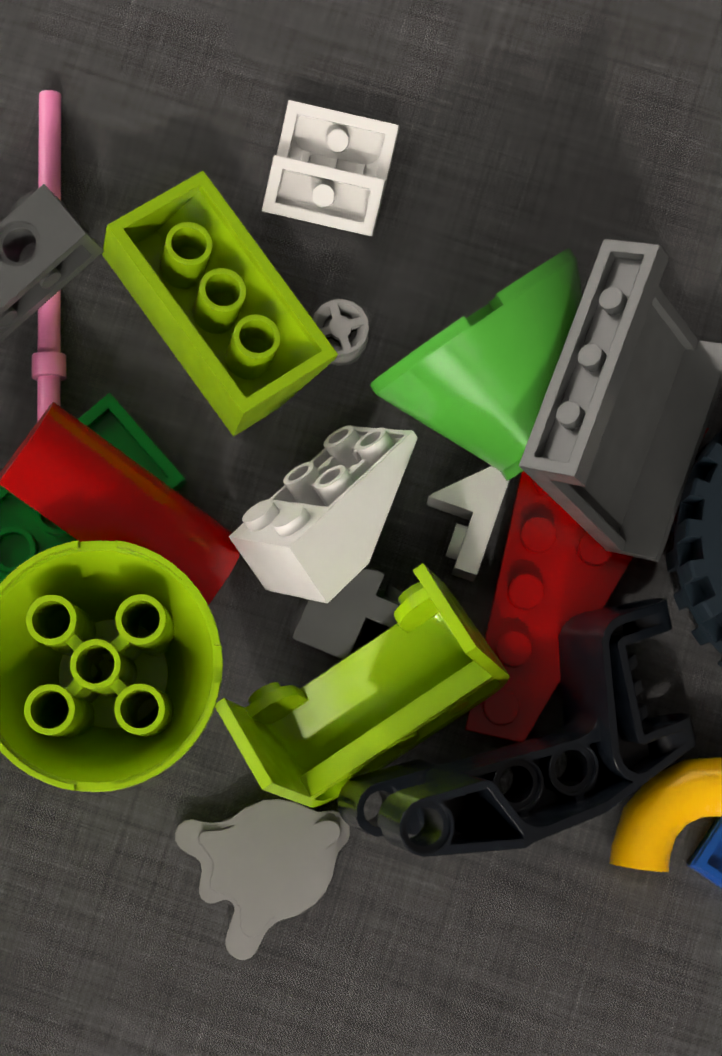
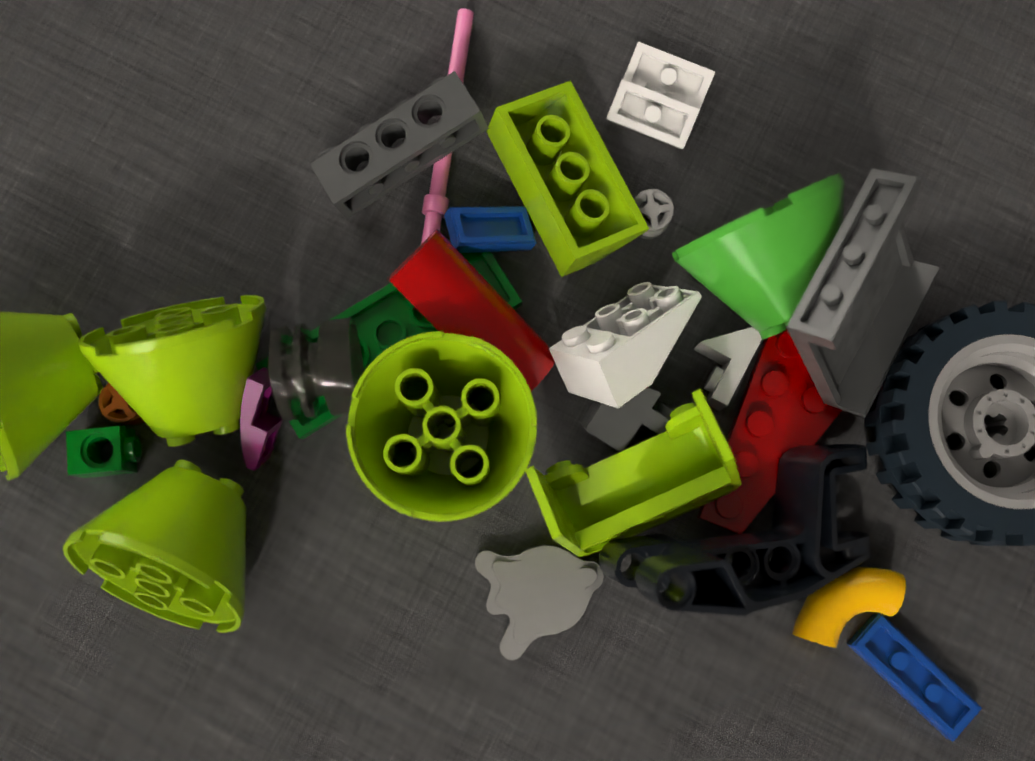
camera: 10 degrees right, 0 degrees up
none -> blue tile [444,206,536,253]

